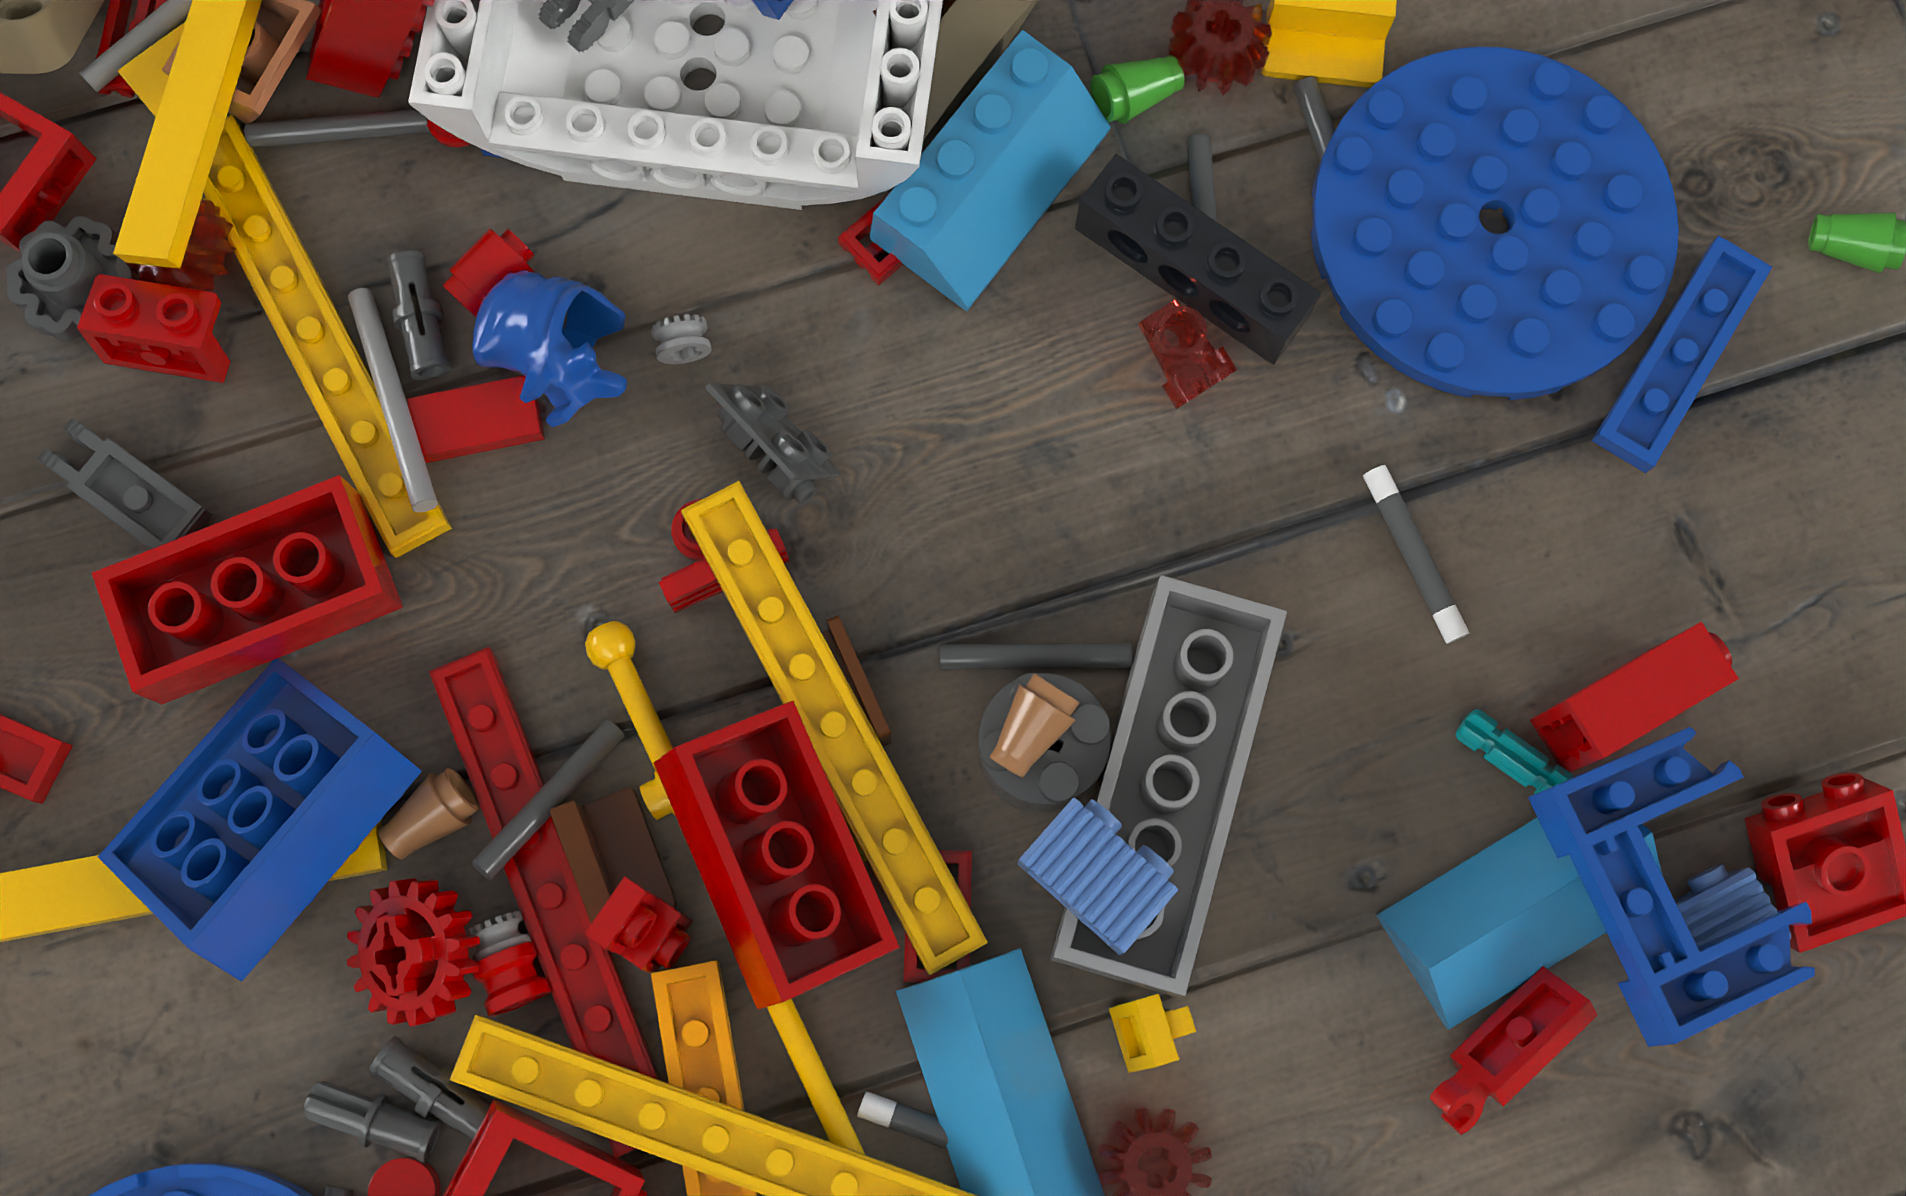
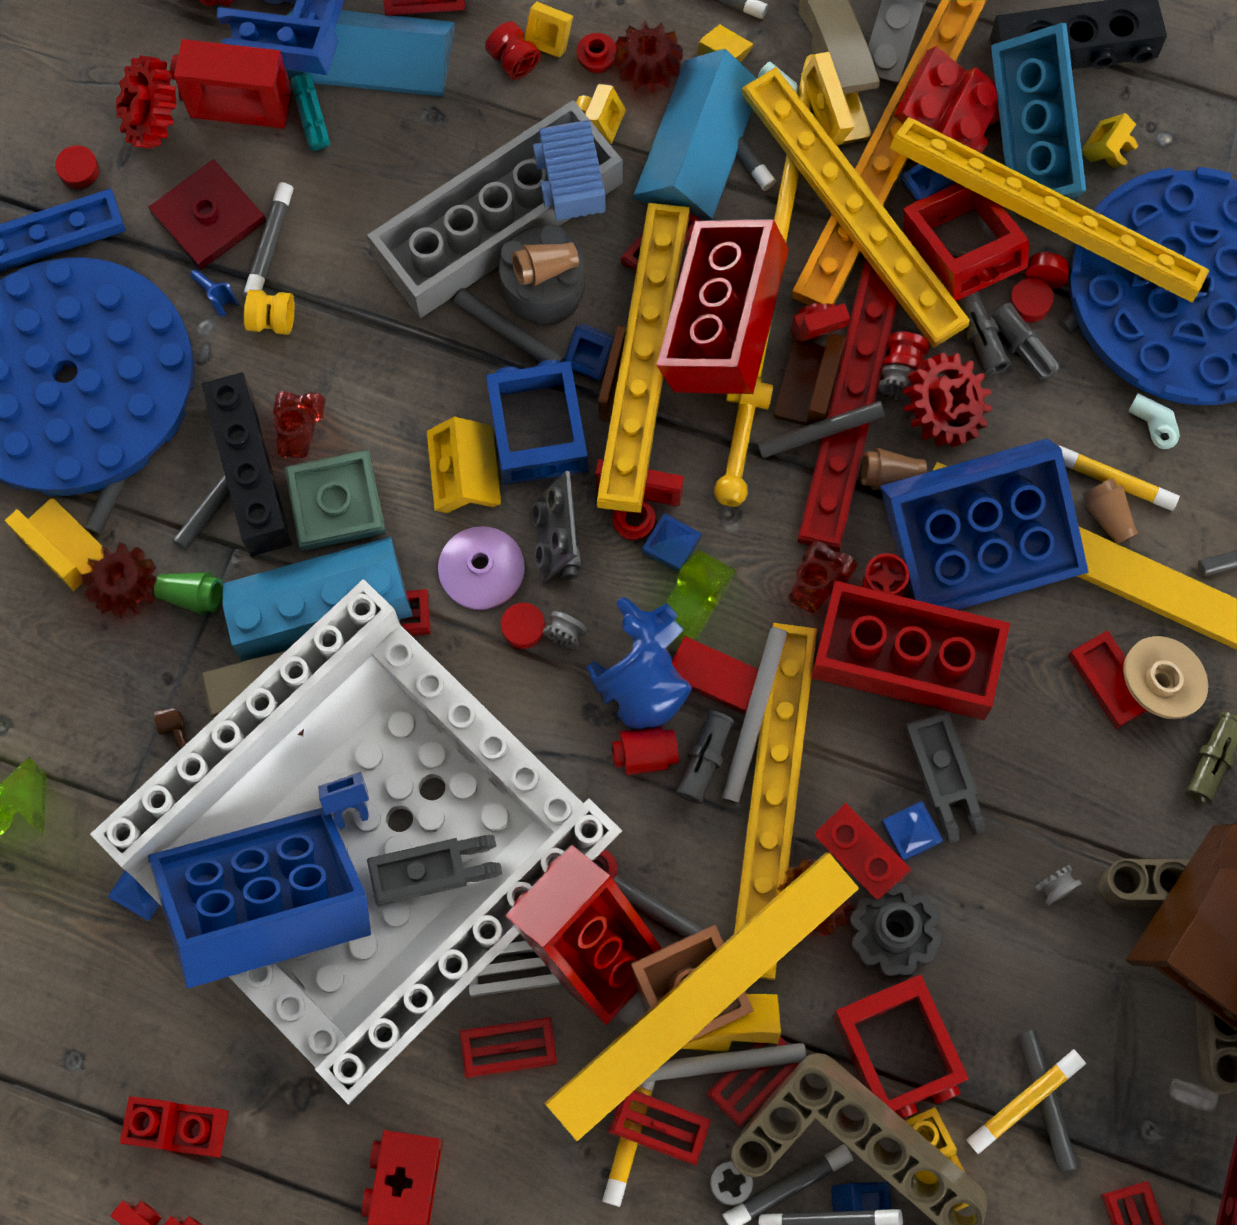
camera: 140 degrees left, 5 degrees down
none -> red tile [55,145,99,189]
none -> red gear [116,55,176,148]
none -> dark red plate [148,159,266,270]
none -> blue hand [190,269,239,317]
none -> yellow wheel [244,289,295,335]
none -> sand green plate [284,450,386,551]
none -> yellow panel [427,416,501,514]
none -> lavender dish [438,526,525,610]
none -> red wheel [485,21,541,80]
none -> blue window [486,360,589,485]
none -> red tile [501,603,545,649]
none -> yellow tile [524,1,573,58]
none -> blue slope [563,324,614,381]
none -> red plate [577,33,617,73]
none -> blue tile [642,513,702,573]
none -> clear neon green slope [665,550,737,641]
none -> clear red plate [788,541,857,614]
none -> red wheel [861,553,909,597]
none -> blue tile [881,801,943,862]
none -> yellow bar [1059,445,1180,511]
none -> medium nougat cone [1082,478,1139,544]
none -> light aqua arm [1128,393,1180,449]

